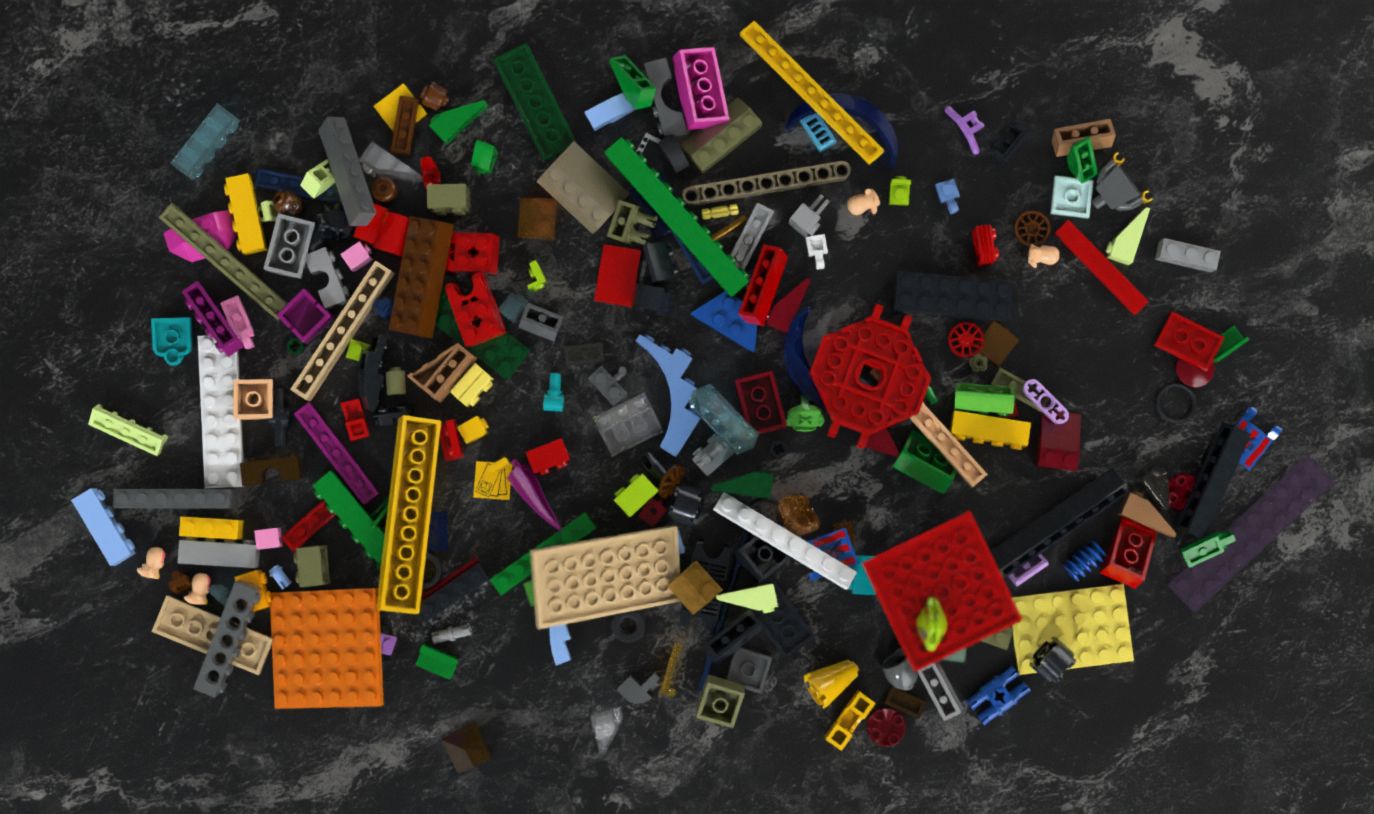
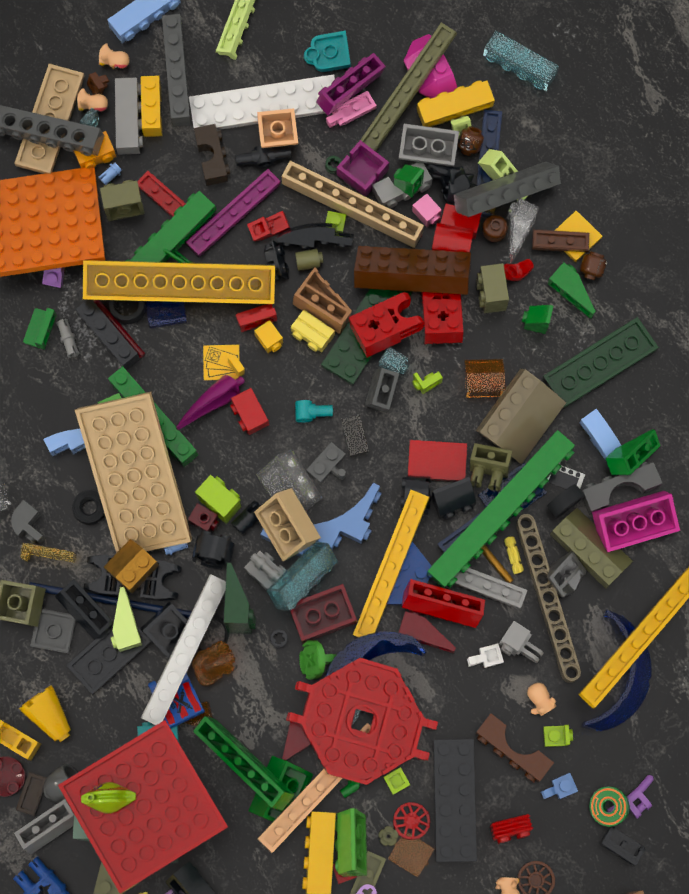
camera: 80 degrees right, 10 degrees down
bright pink panel [254,527,283,550] -> none
dark blue gear [372,296,394,319] -> none
reddish brown wheel [659,465,686,499] -> none
medium azure slope [800,111,837,153] -> none
none -> green brick [193,716,295,811]
none -> tan slope [254,488,321,562]
none -> yellow plate [353,490,430,642]
none -> lime plate [383,767,410,795]
none -> green slope [393,164,424,198]
none -> reddish brown arch [475,713,554,783]
none -> flat silver slope [547,551,587,597]
none -> green tile [589,786,630,827]

